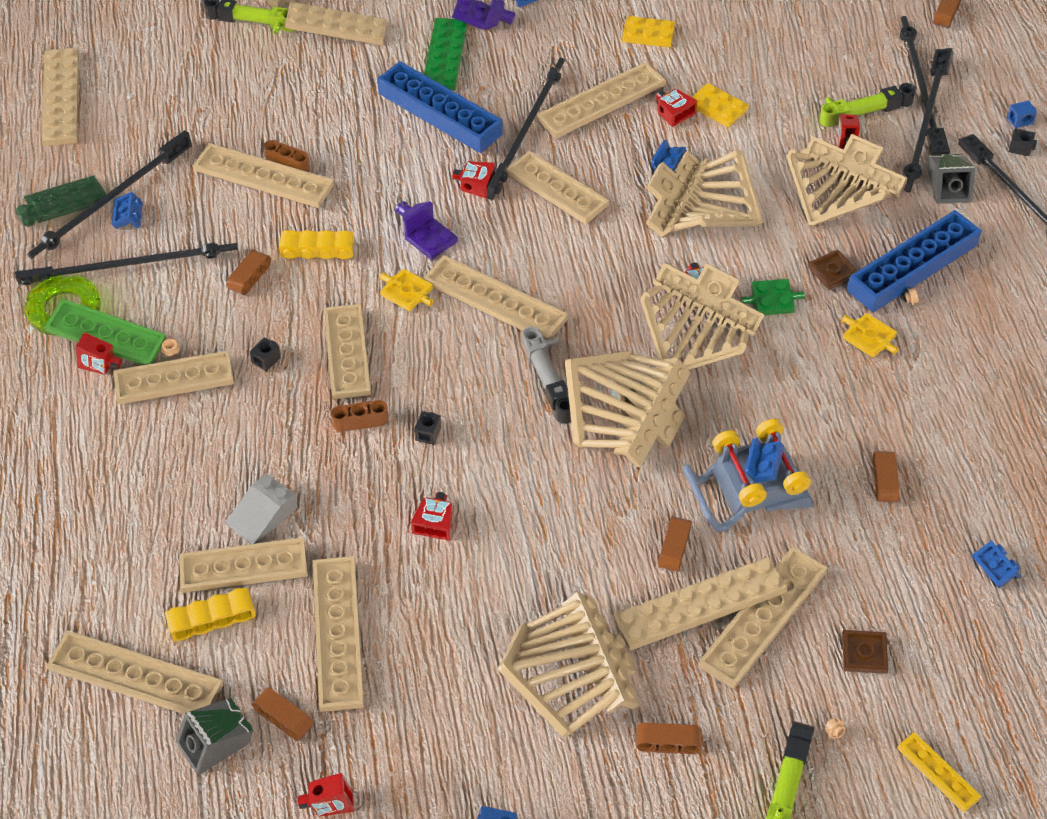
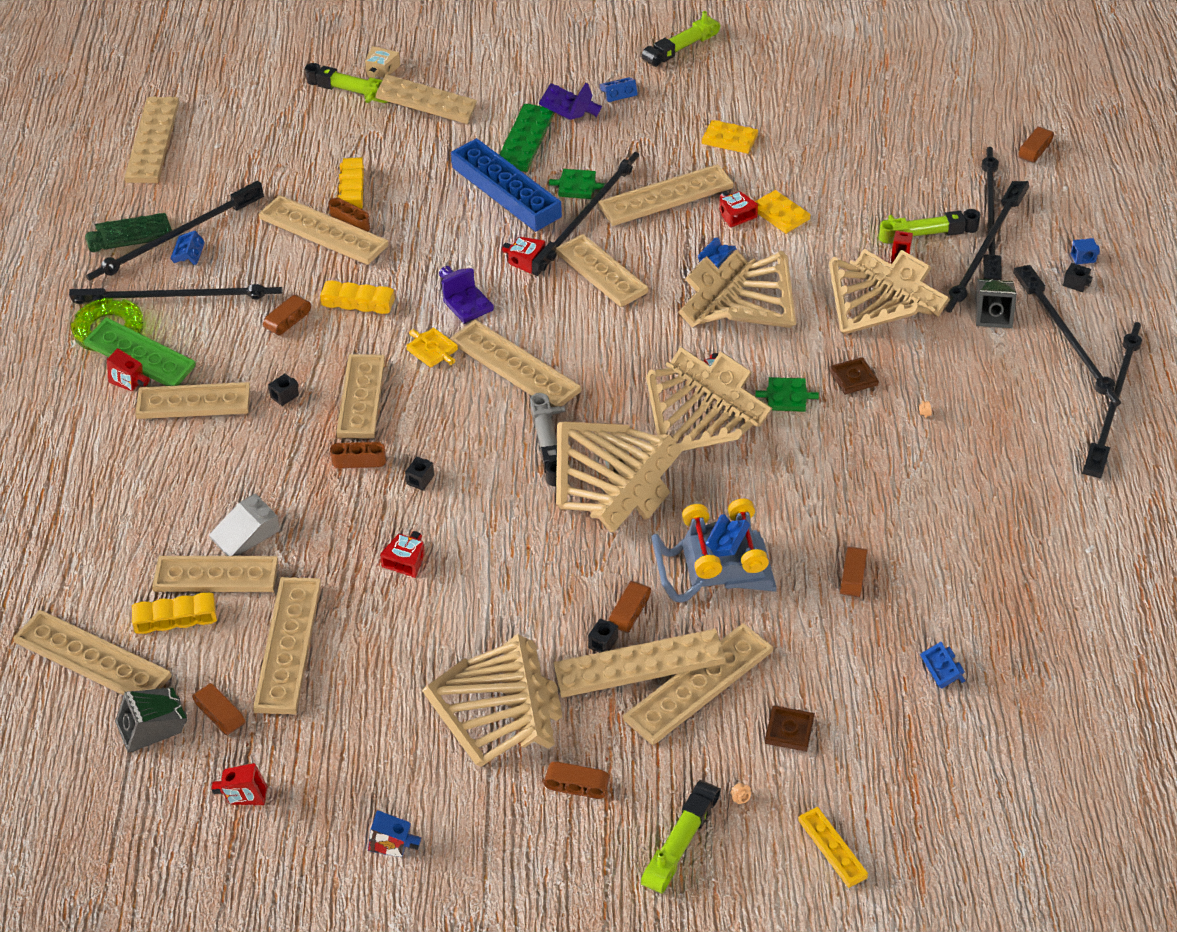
camera: 10 degrees right, 5 degrees down
light nougat plate [161,339,180,356] -> none
yellow plate [842,312,899,358] -> none
blue brick [847,210,982,313] -> none
none -> yellow brick [338,157,364,209]
none -> green plate [549,168,606,199]
none -> black brick [588,618,618,653]

